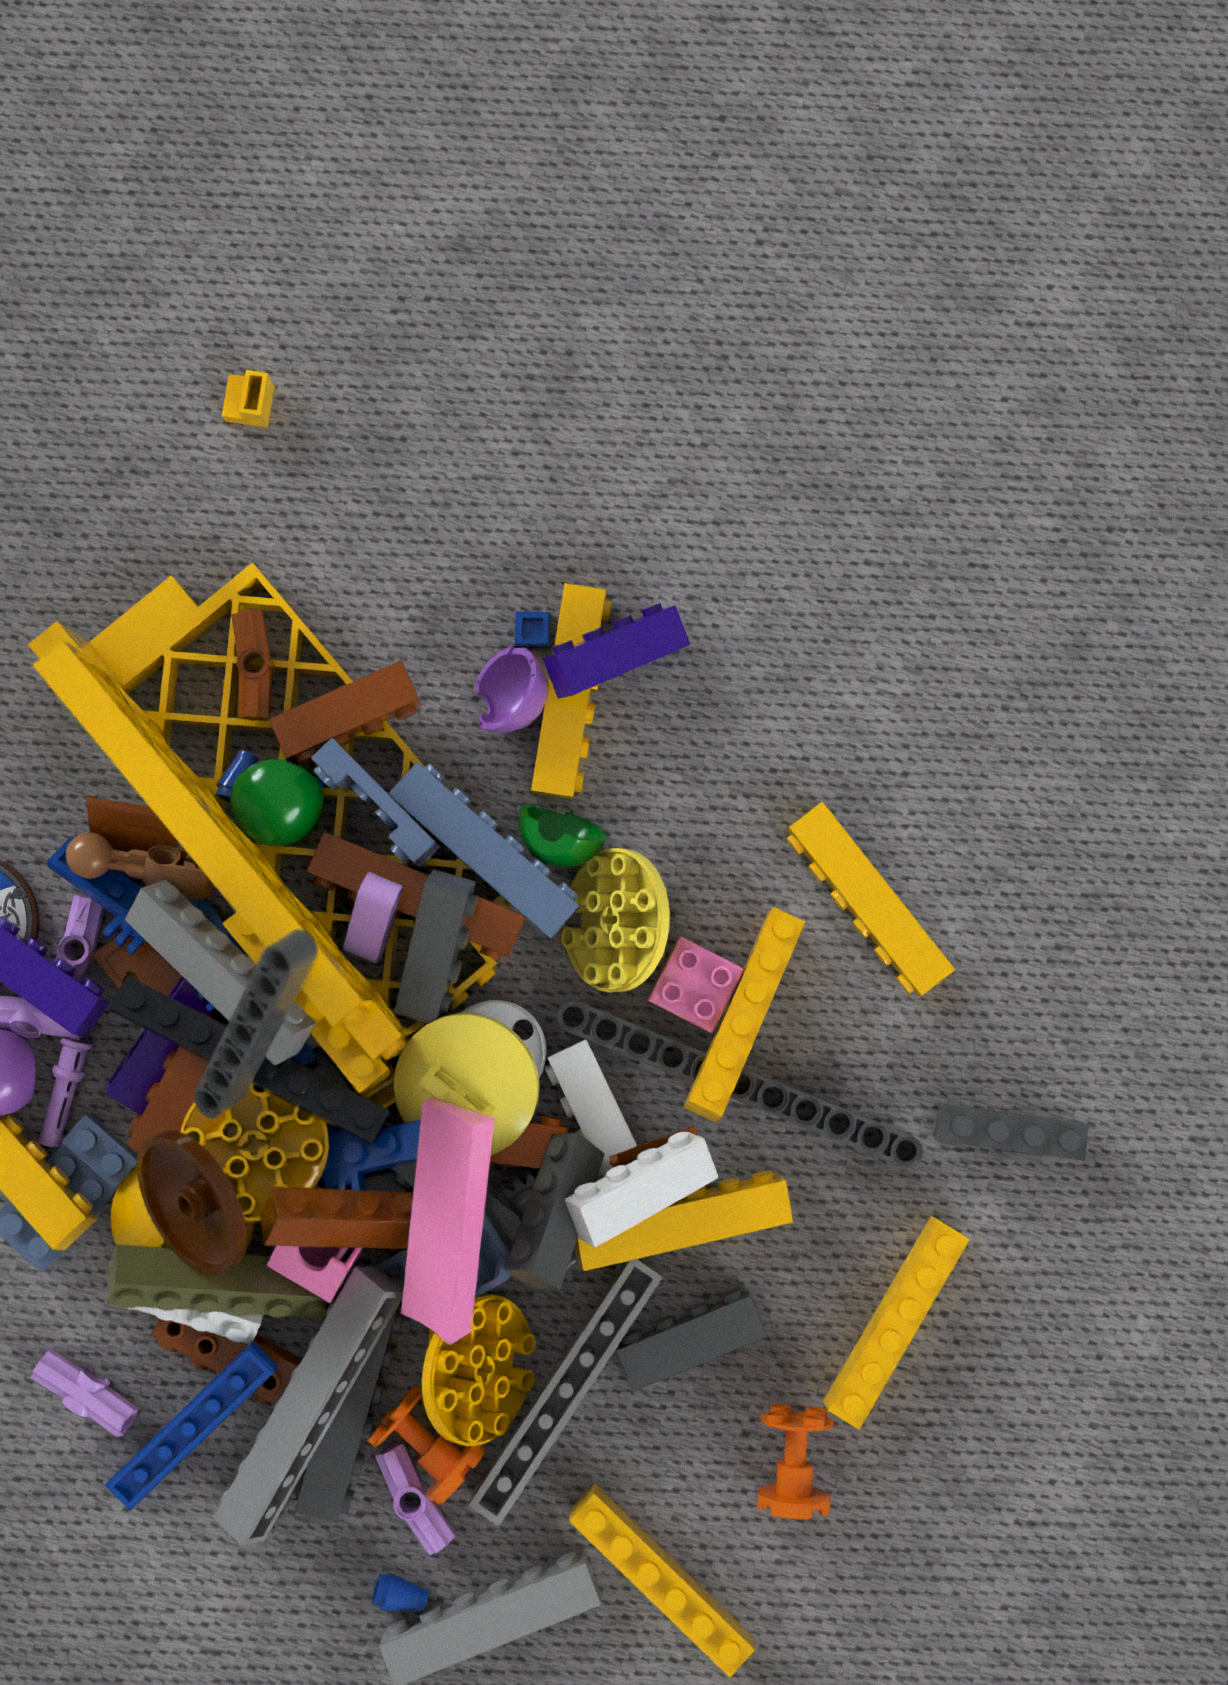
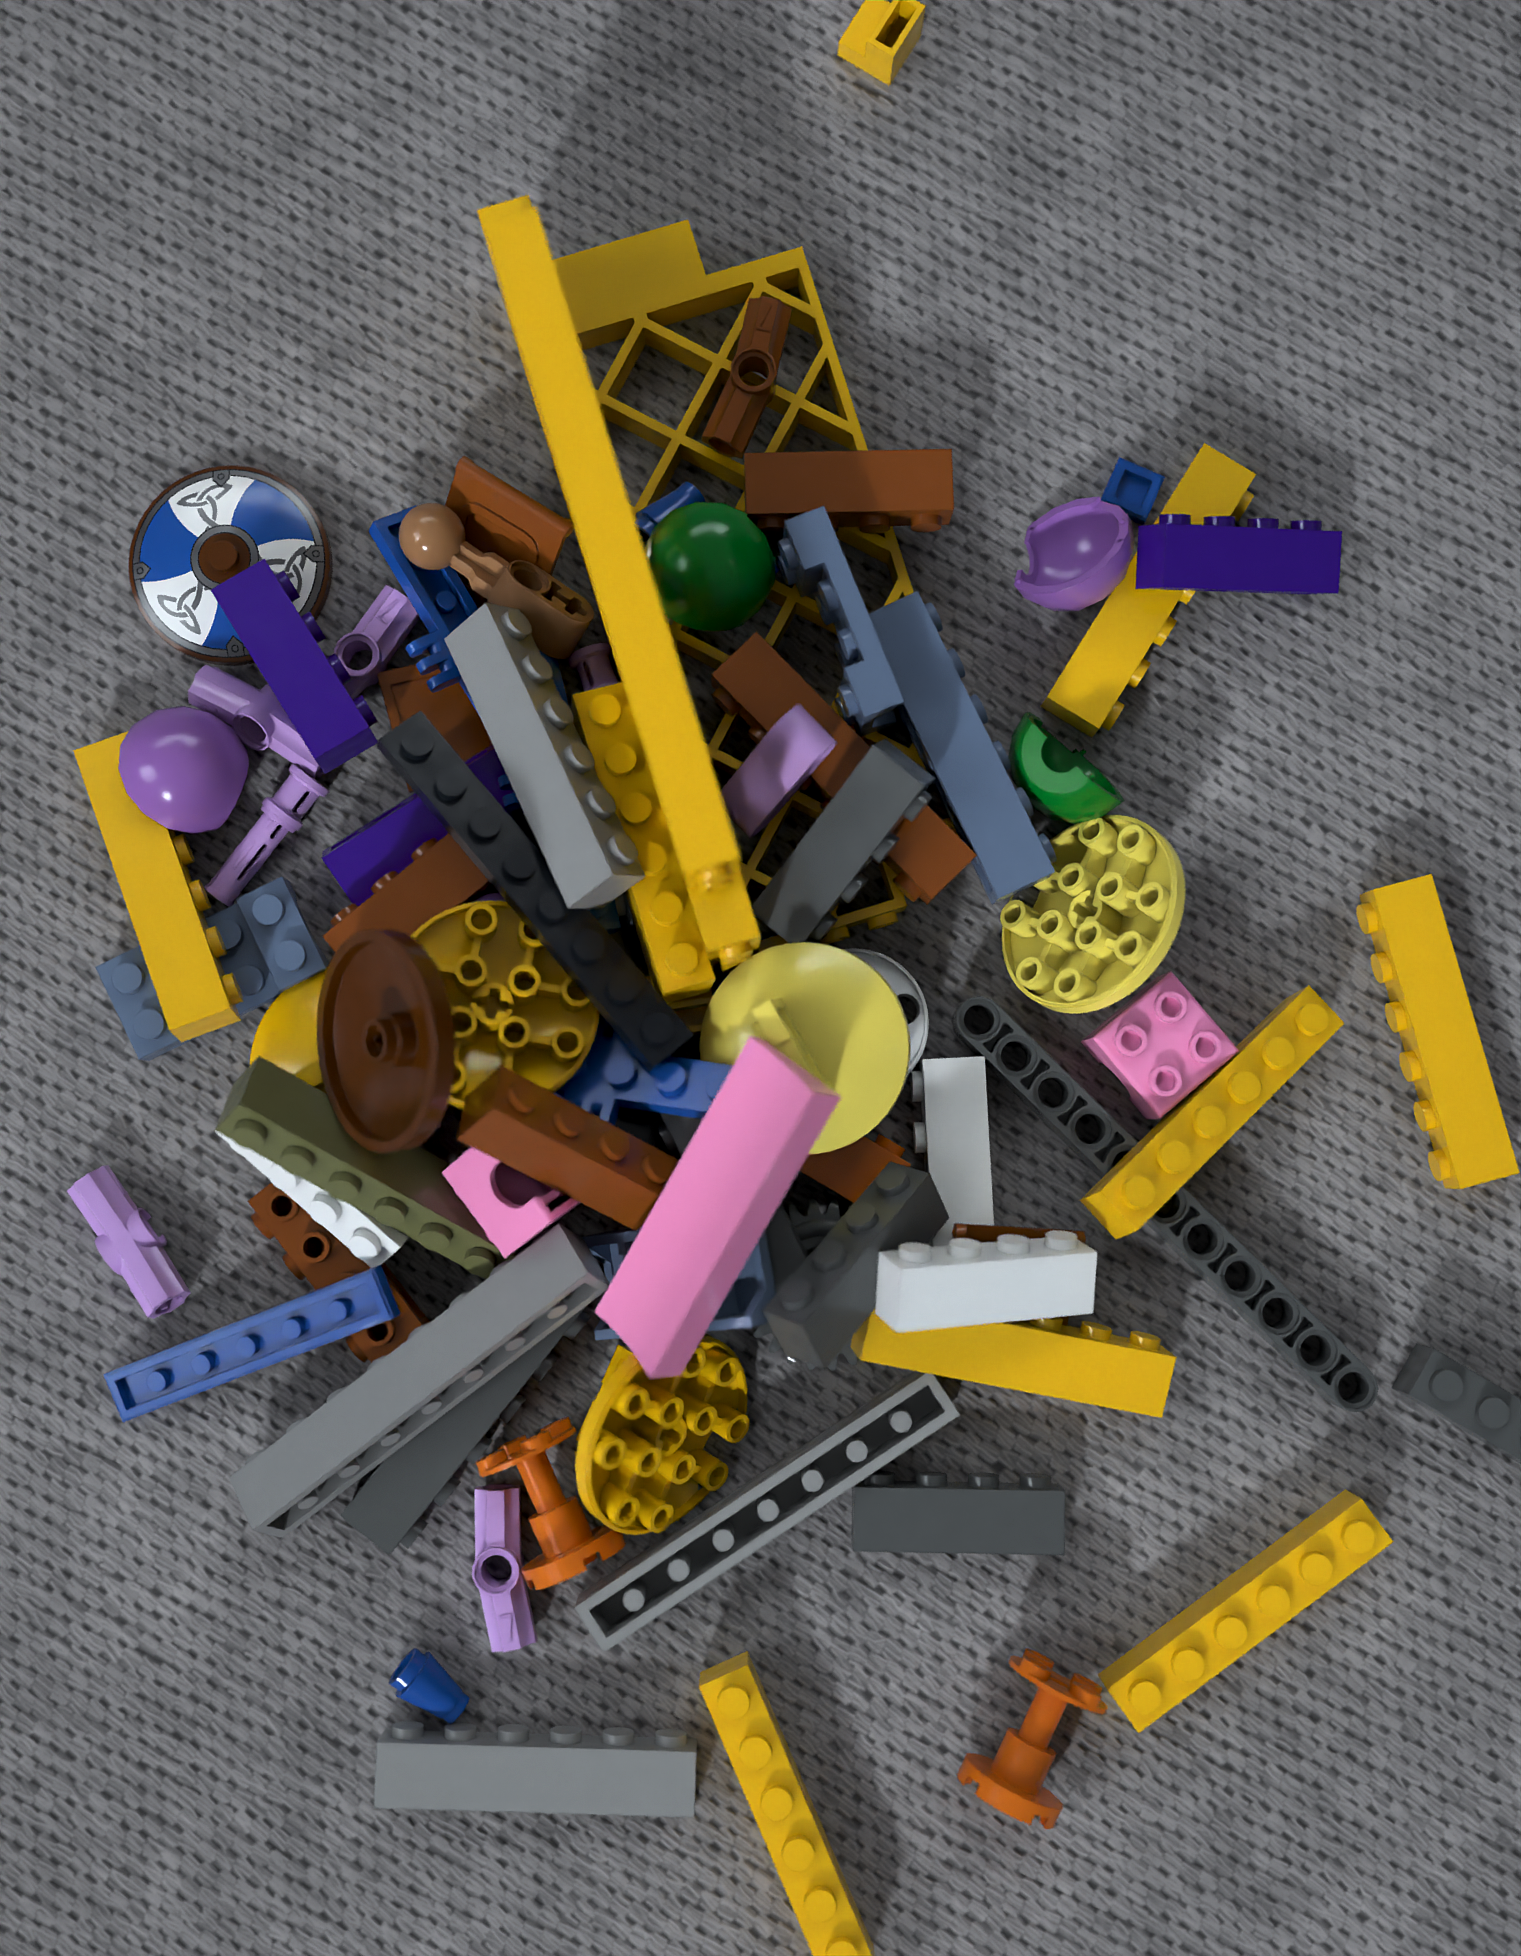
camera: 25 degrees right, 0 degrees up
dark grey beam [194,929,318,1118] -> none

